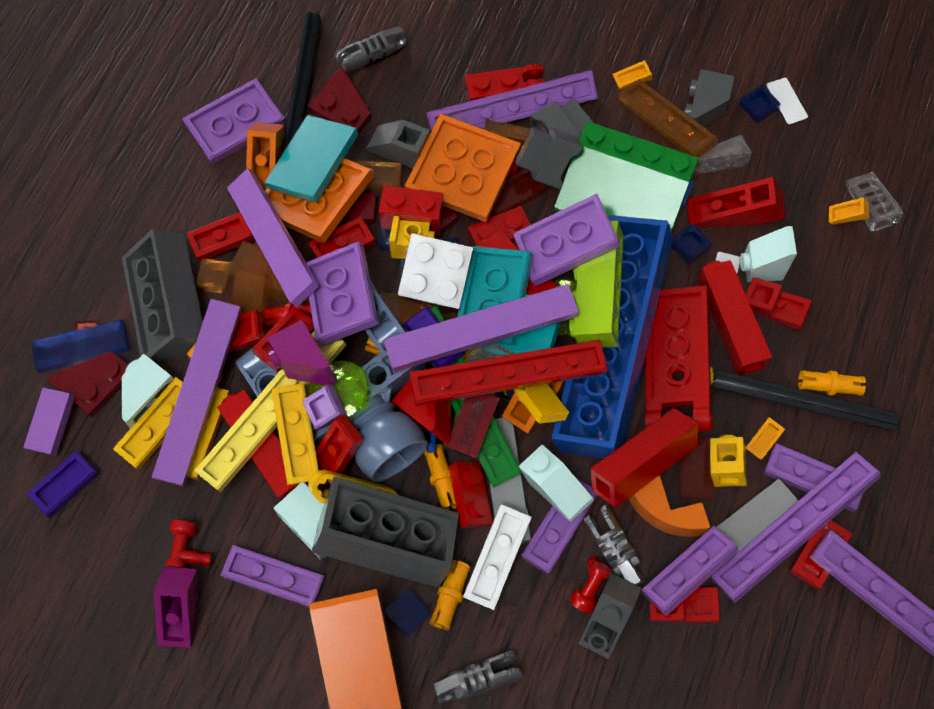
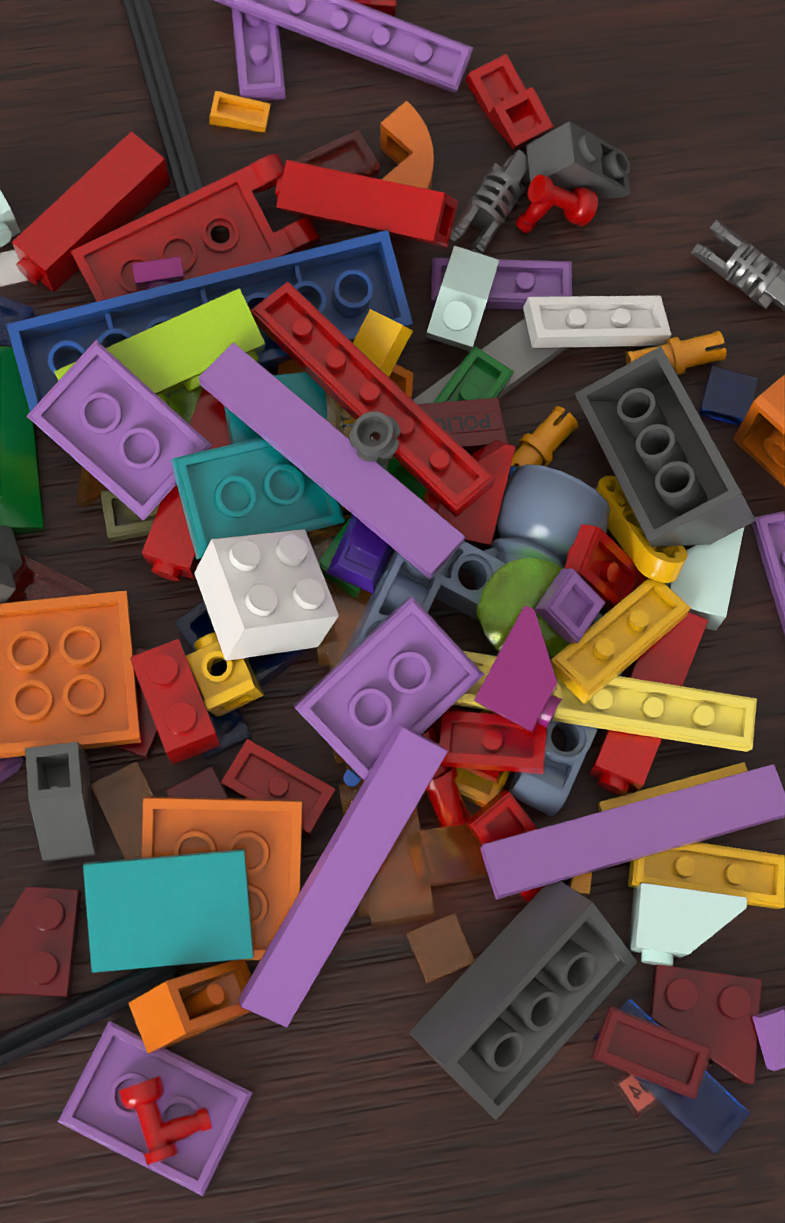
camera: 125 degrees left, 5 degrees up
red plate [186,212,254,263] -> none
red plate [449,462,493,528] -> none
red plate [467,206,531,246] -> none
medium lavender tile [641,526,738,616] -> none
yellow brick [710,435,747,487] -> none
light grey tile [716,478,798,562] -> none
red slope [746,277,812,331] -> none
light orange pin [798,370,866,396] -> none
none -> red piece [118,1076,212,1165]
none -> magenta plate [132,257,184,290]
none -> dark grey plate [350,412,401,462]
none -> dark red tile [591,1006,713,1099]

